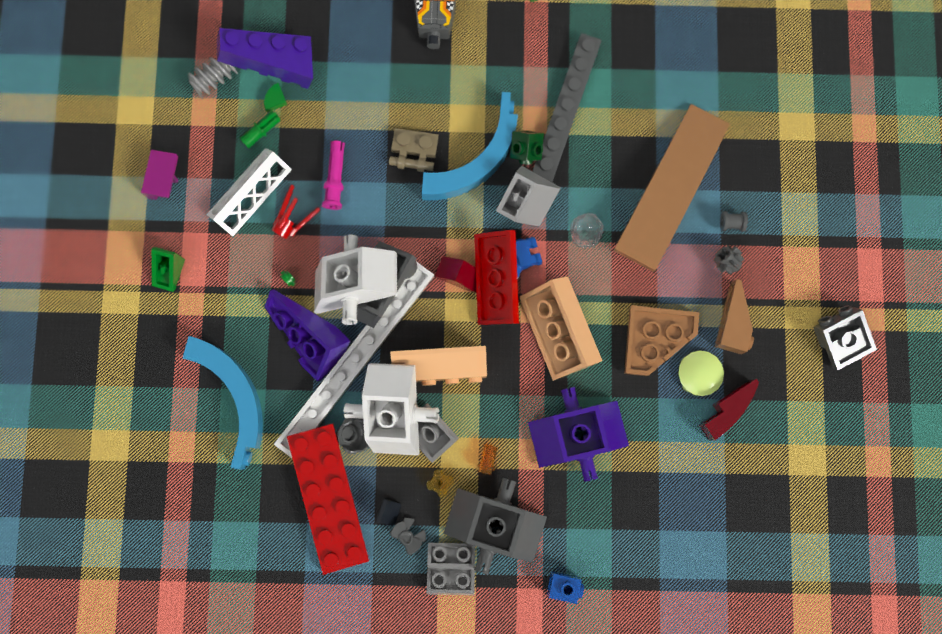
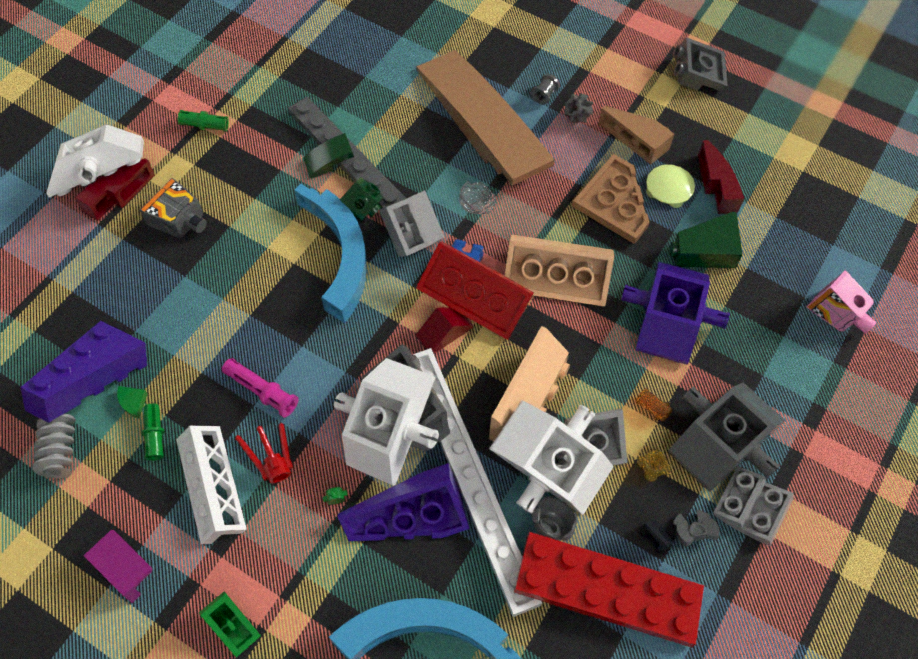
camera: 55 degrees left, 20 degrees down
dark tan plate [389,128,439,172] -> none
blue brick [547,571,584,604] -> none
none -> dark green slope [303,133,354,179]
none -> dark green slope [670,212,743,268]
none -> bright pink torso [806,270,877,334]

